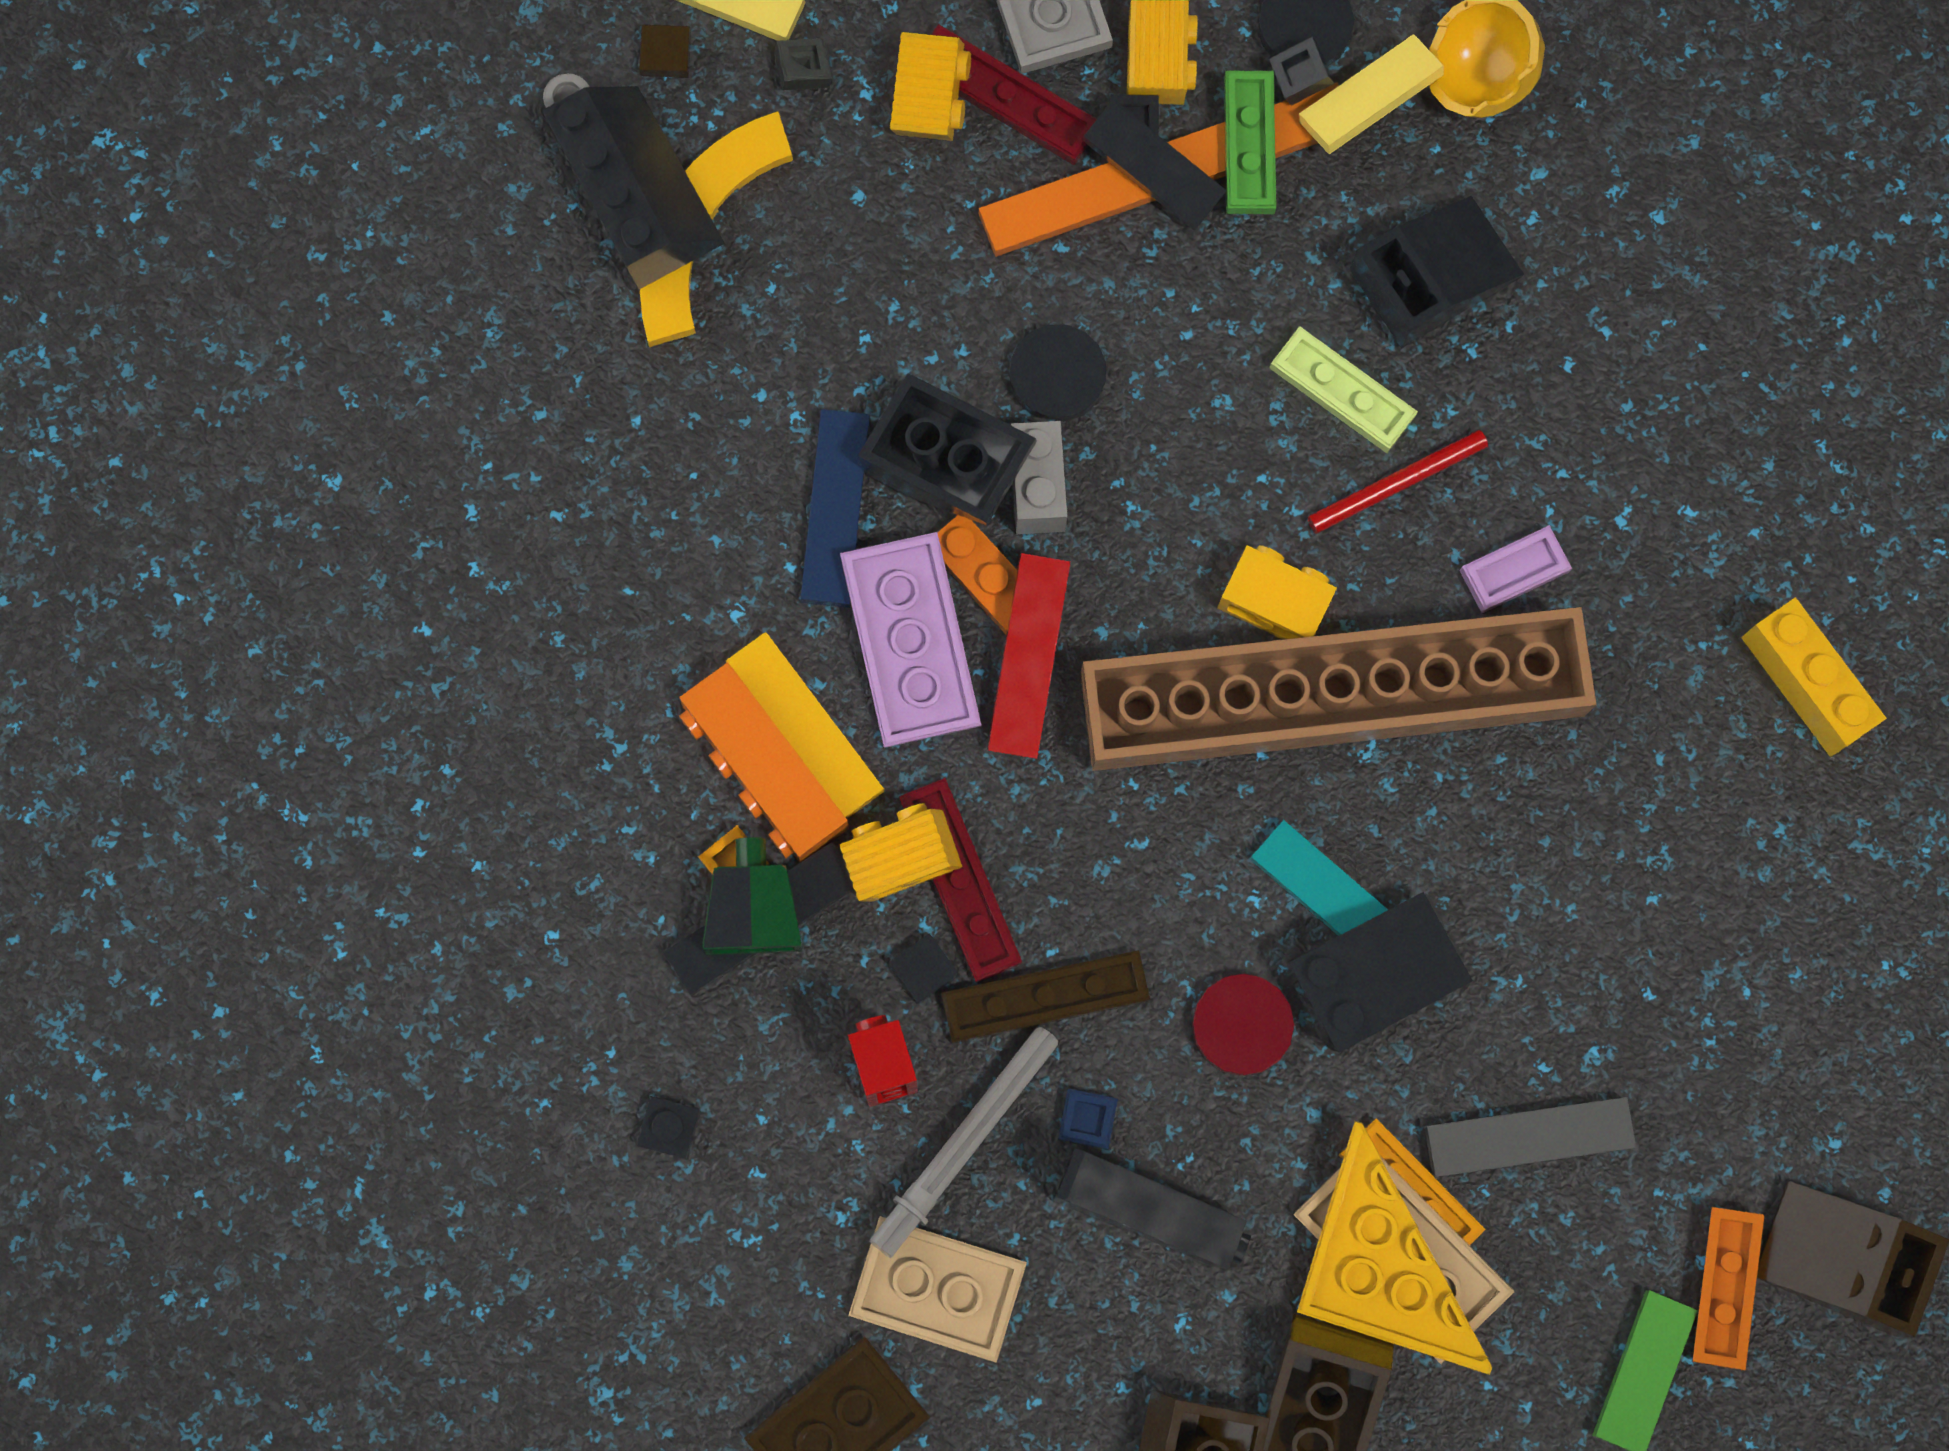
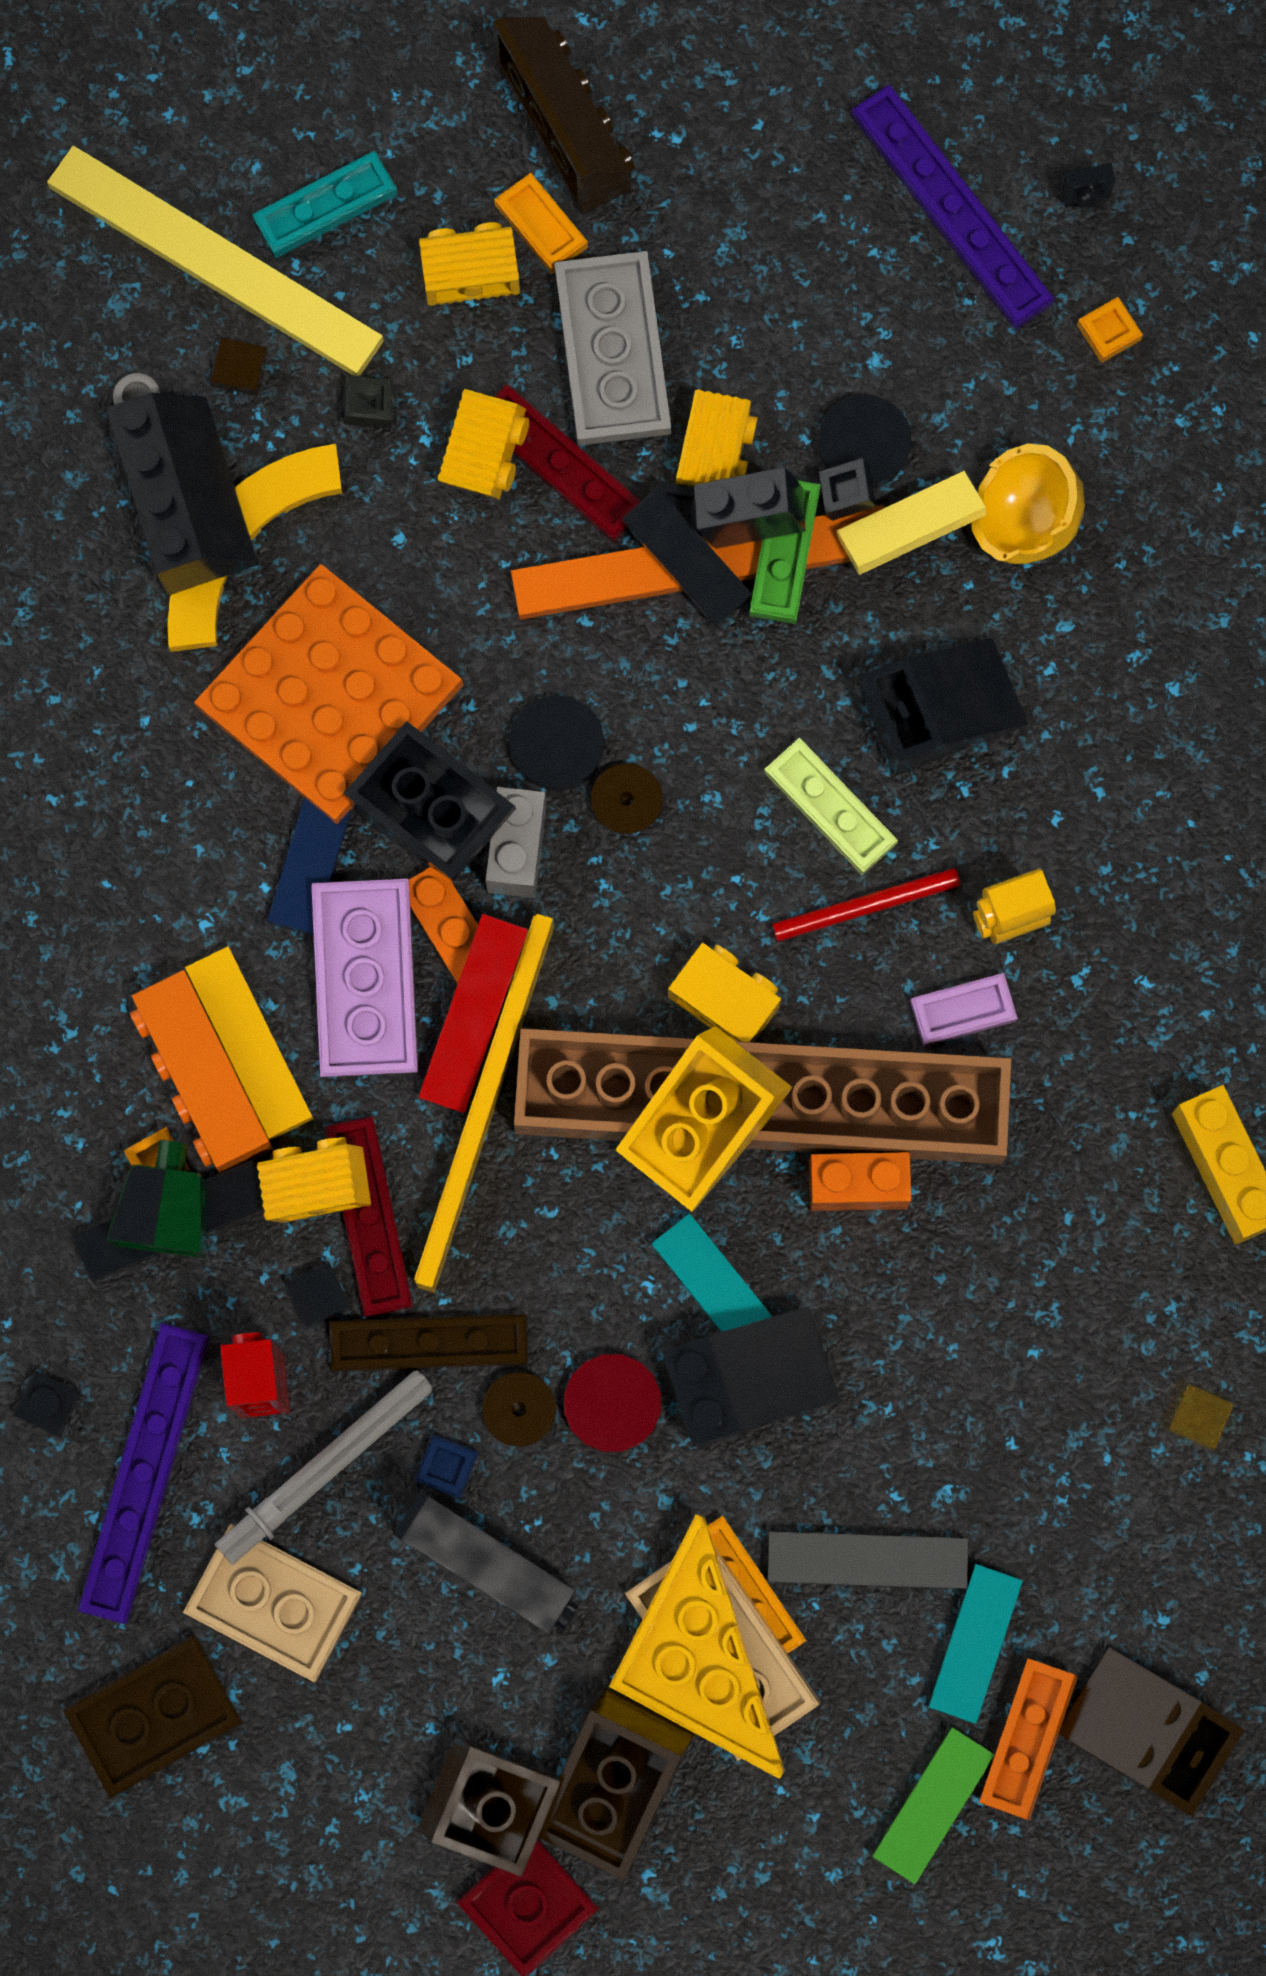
camera: 15 degrees right, 0 degrees up
none -> dark purple tile [78,1323,210,1625]
none -> orange plate [194,564,464,824]
none -> yellow tile [414,914,554,1293]
none -> dark brown piece [482,1372,556,1447]
none -> dark brown piece [591,764,663,834]
none -> yellow slope [615,1026,792,1212]
none -> black brick [694,467,806,549]
none -> orange brick [809,1152,911,1211]
none -> teal tile [927,1564,1023,1724]
none -> yellow brick [973,868,1056,945]
none -> clear yellow tile [1167,1384,1234,1451]

